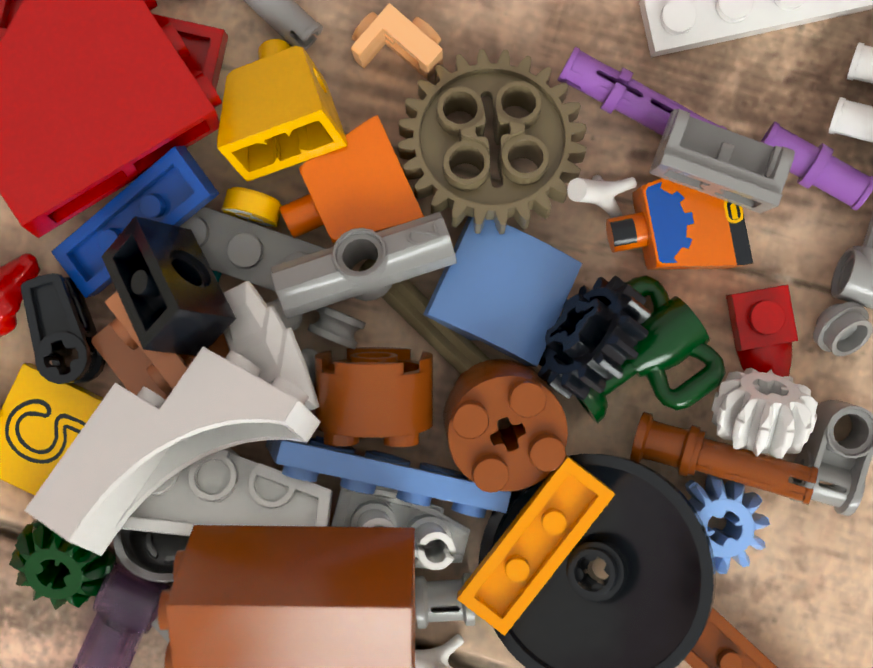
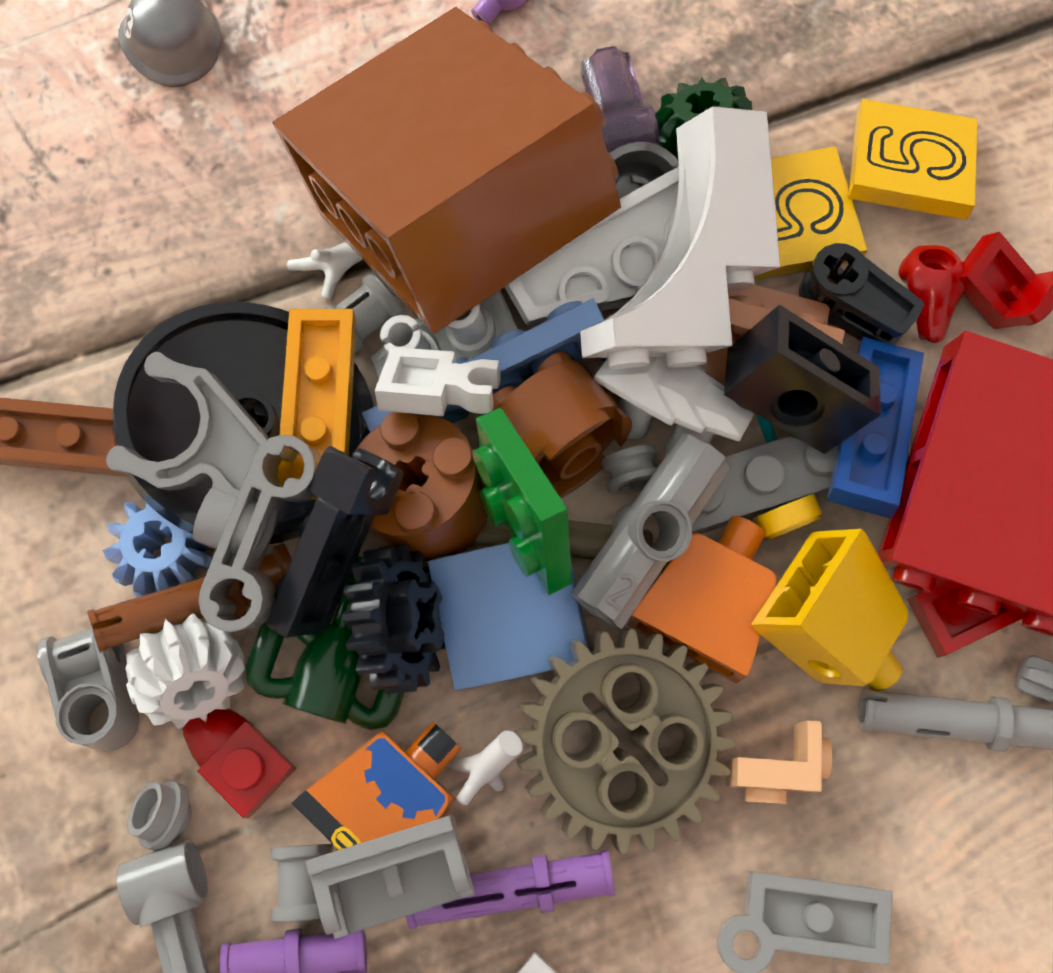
camera: 145 degrees right, 15 degrees down
none -> light grey piece [106,352,322,632]
none -> black plate [266,446,403,638]
none -> light grey bush [270,844,333,922]
none -> white plate [375,347,501,416]
none -> green plate [472,407,572,596]

